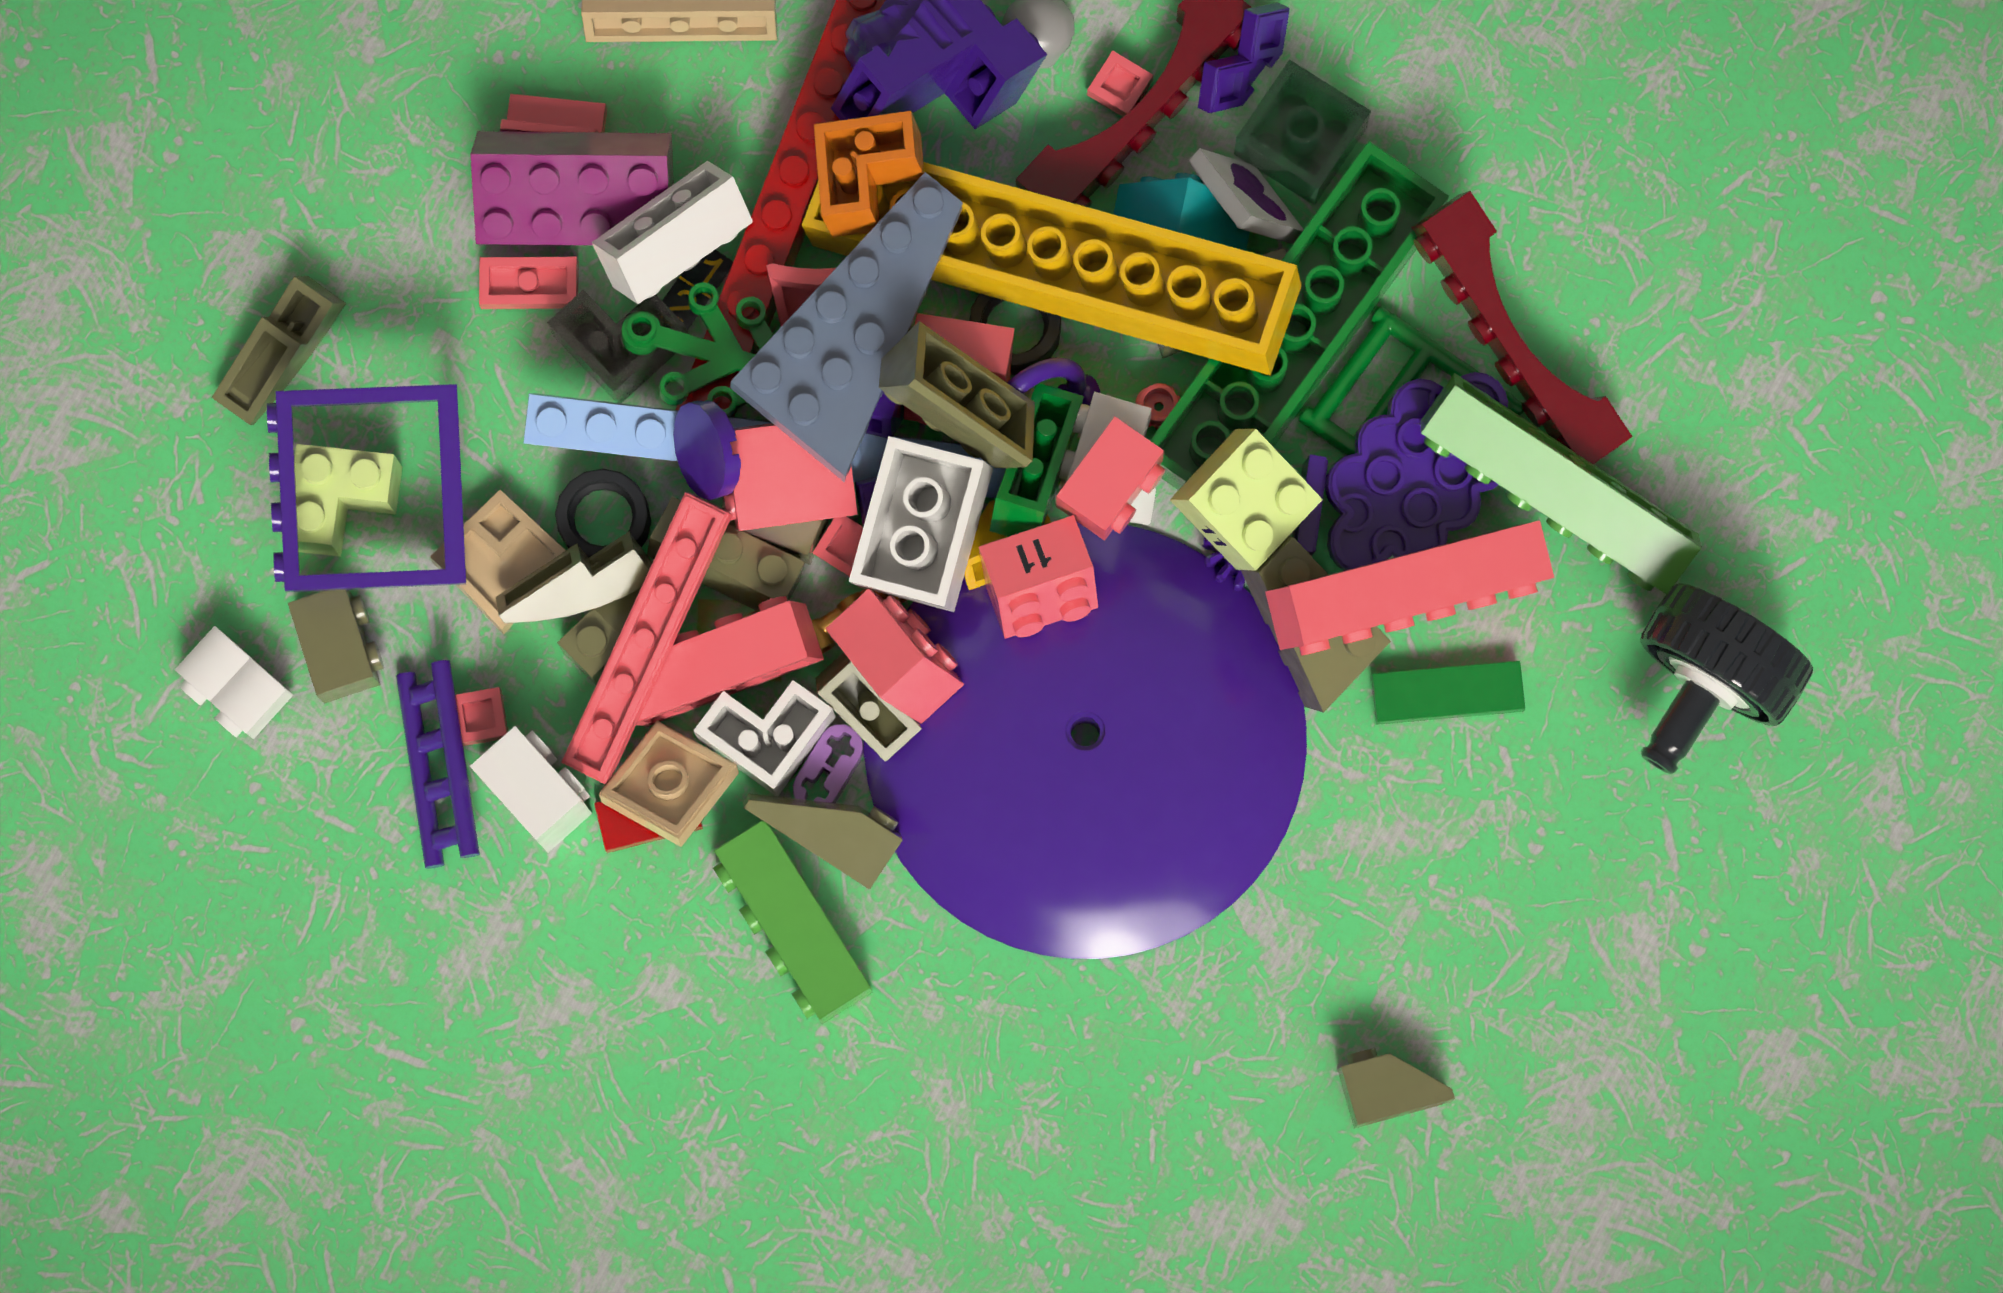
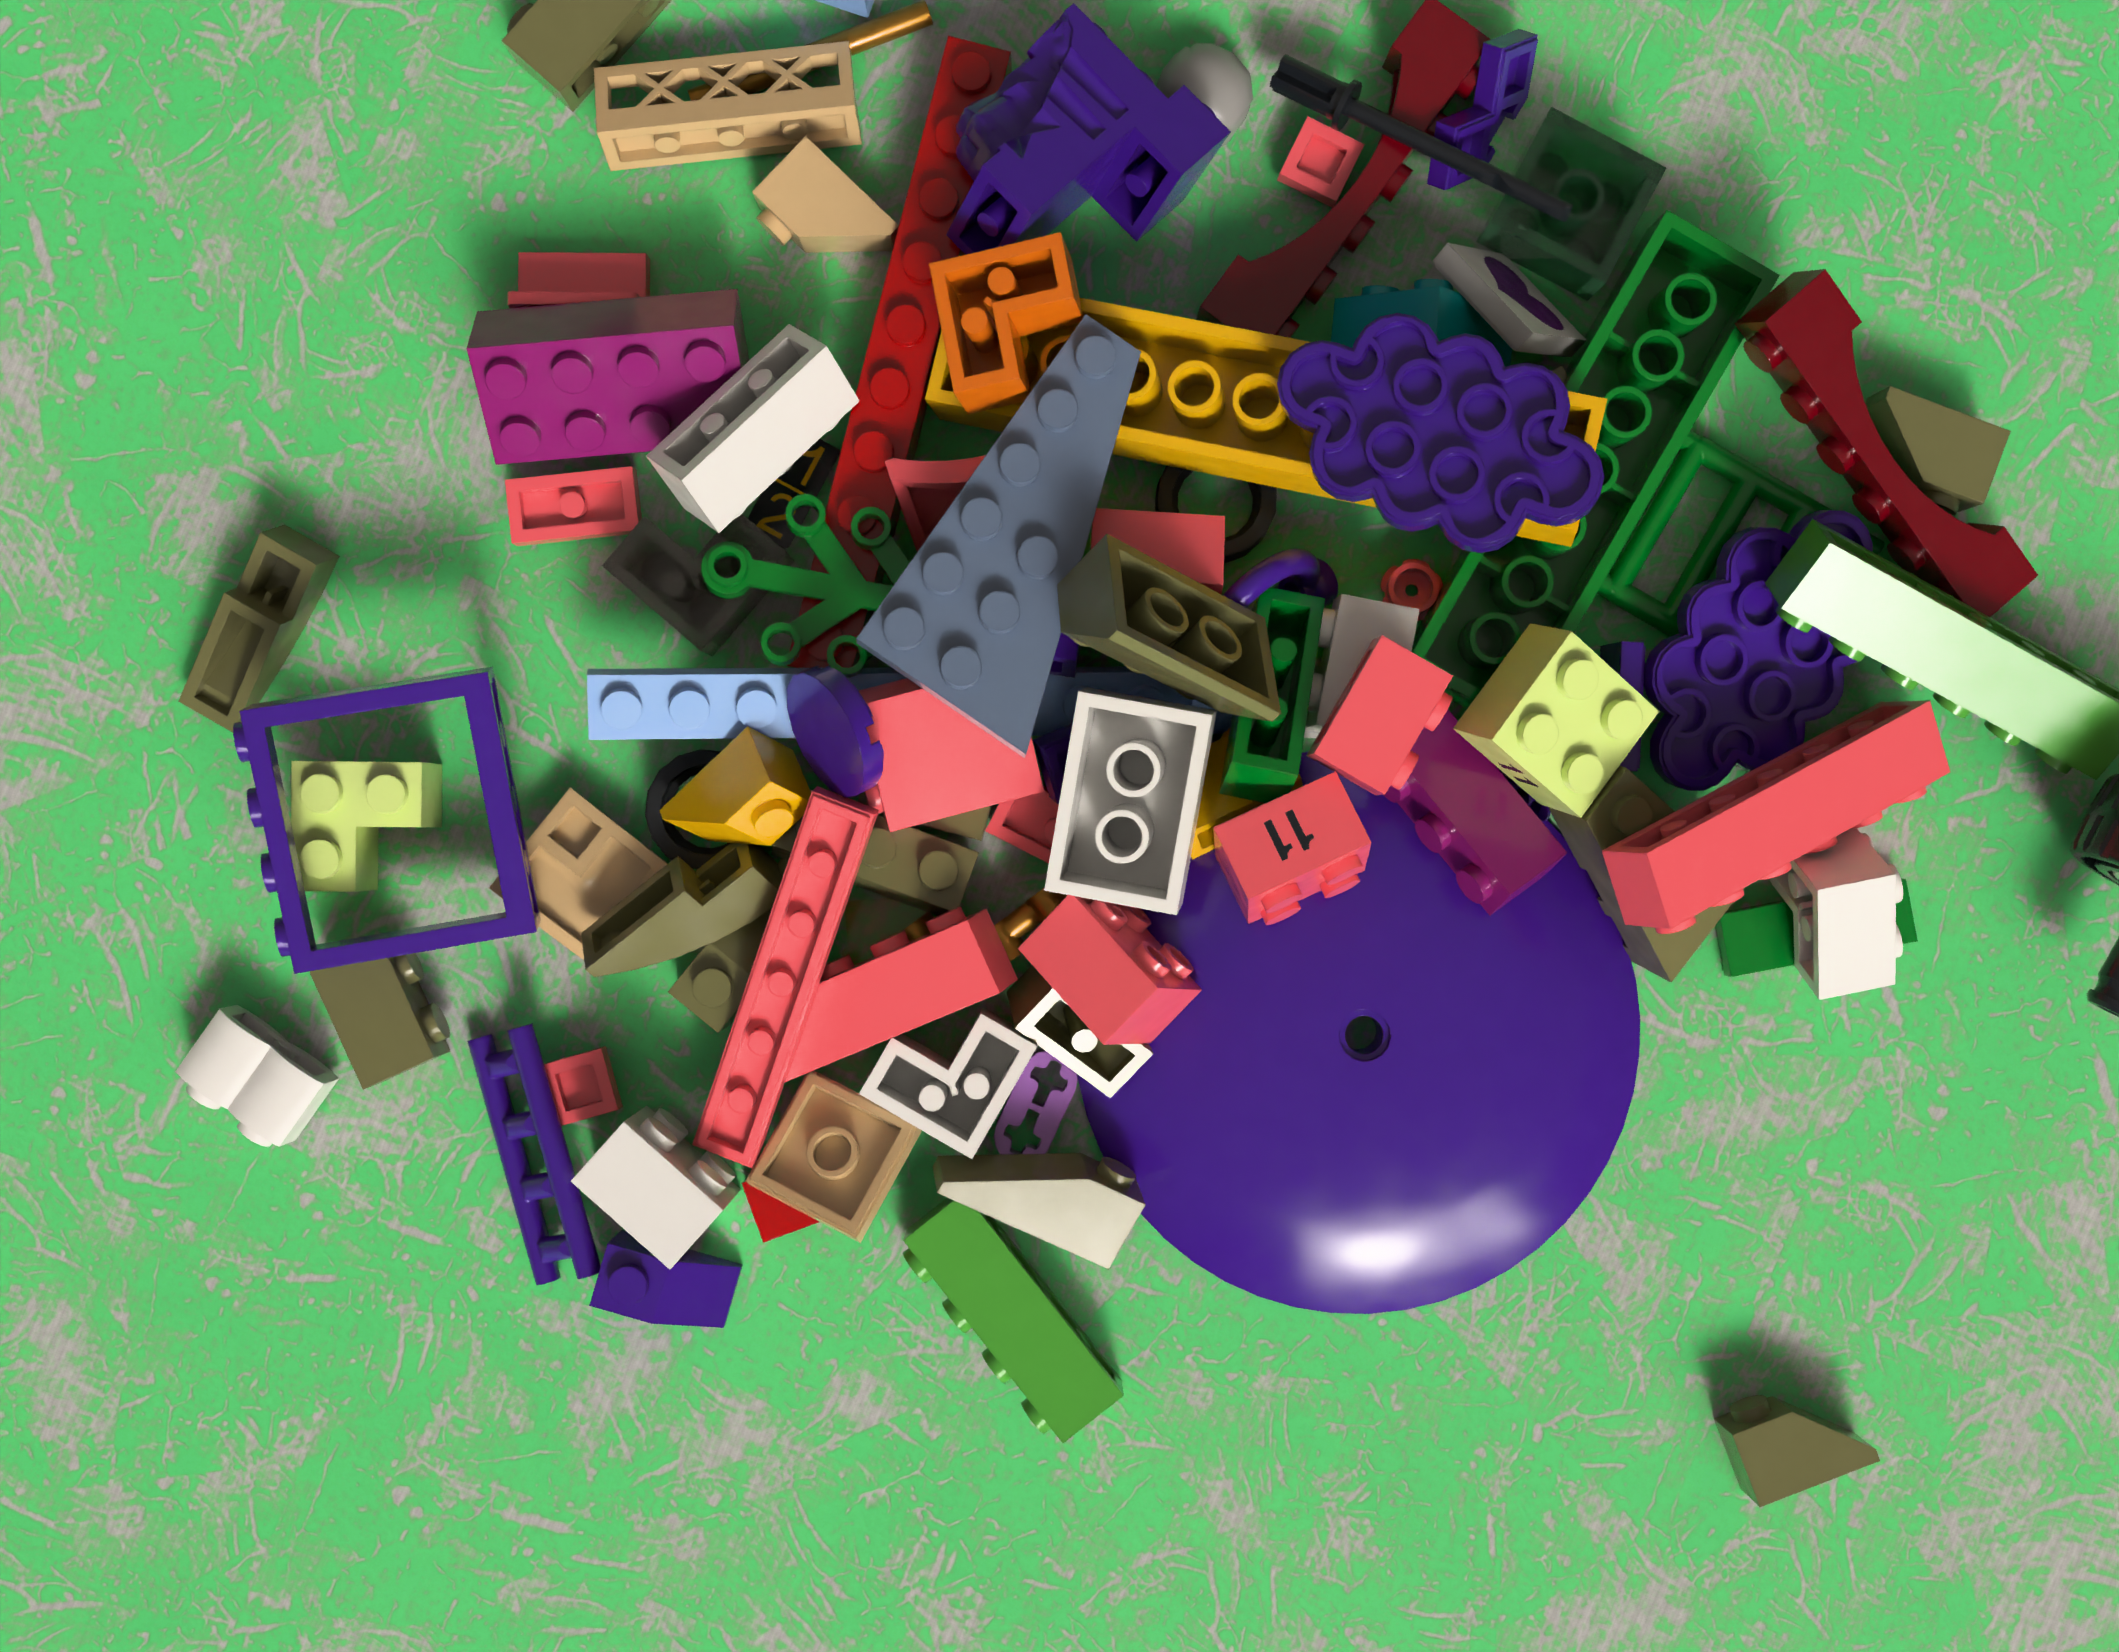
camera: 10 degrees left, 10 degrees up
none -> dark purple slope [589,1230,743,1328]
none -> yellow slope [659,726,811,846]
none -> tan slope [752,136,899,253]
none -> black piece [1270,54,1573,222]
none -> dark purple plate [1277,313,1604,553]
none -> magenta brick [1384,710,1567,916]
none -> white brick [1769,828,1903,1000]
none -> olive slope [1865,386,2011,516]

